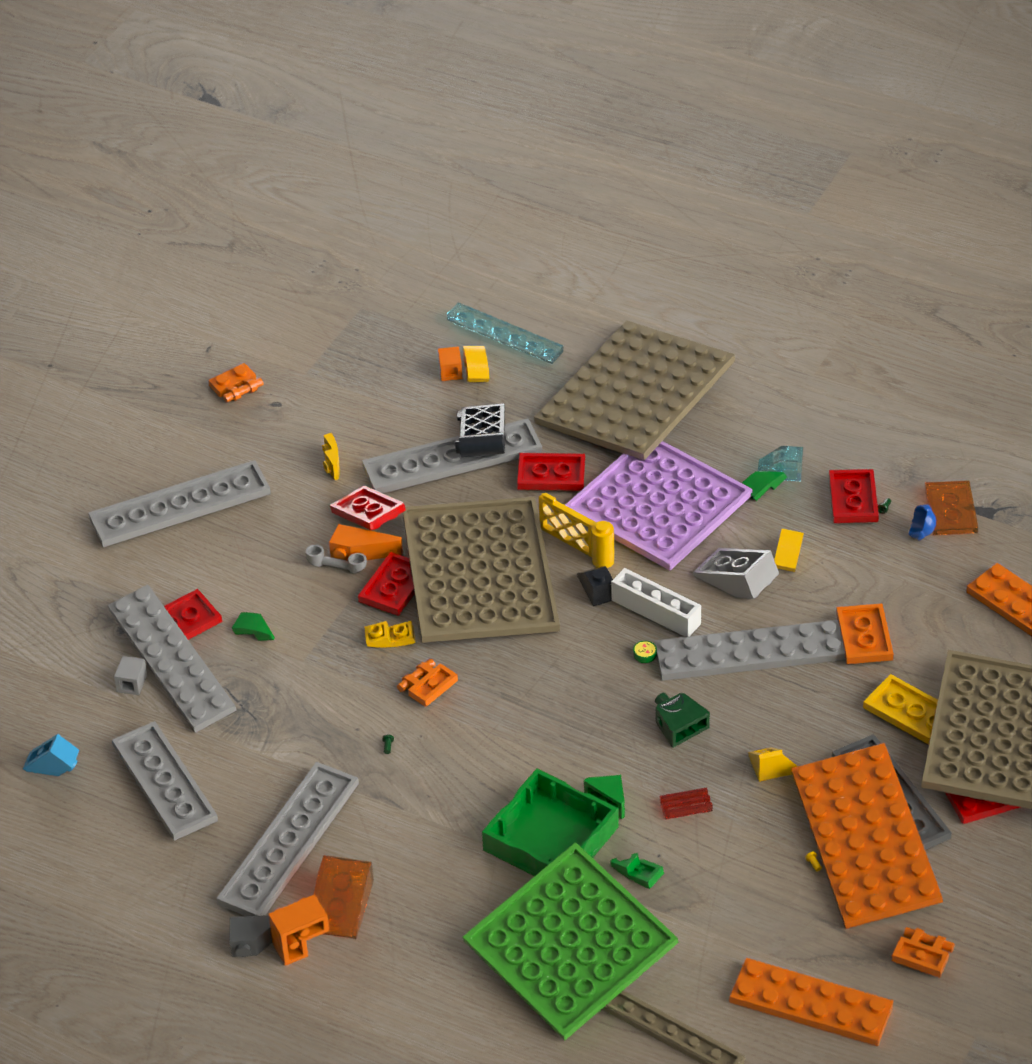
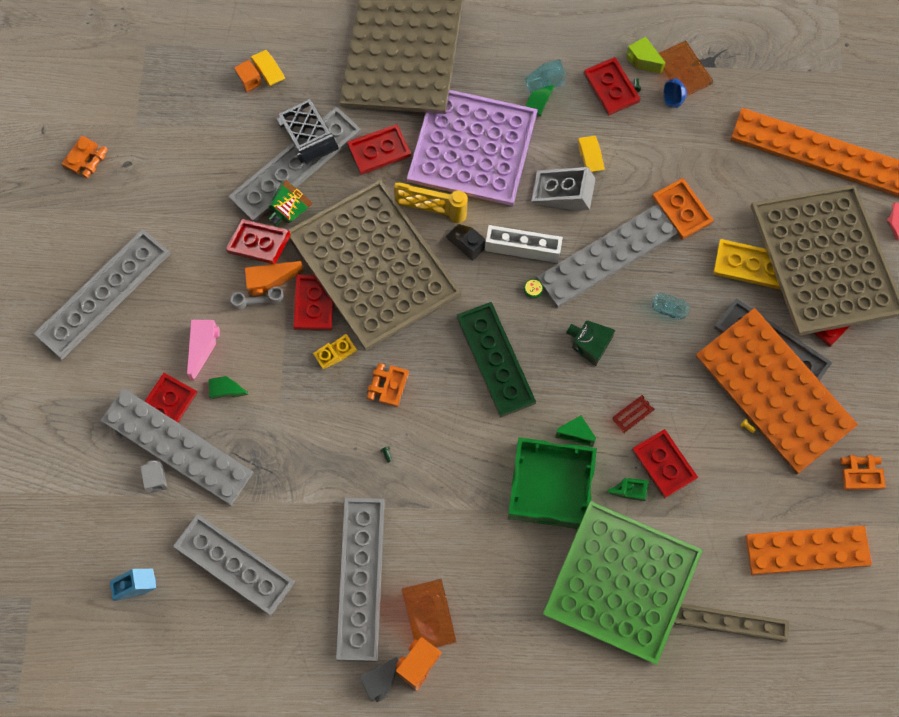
camera: 30 degrees left, 25 degrees up
yellow slope [322,433,340,480] -> none
clear light blue plate [447,302,564,364] -> none
yellow slope [748,747,798,782] -> none
none -> bright pink slope [187,320,220,380]
none -> torso [268,180,313,227]
none -> dark green plate [456,302,536,418]
none -> lime slope [626,37,666,74]
none -> red plate [632,429,698,499]
none -> clear light blue plate [652,293,690,320]

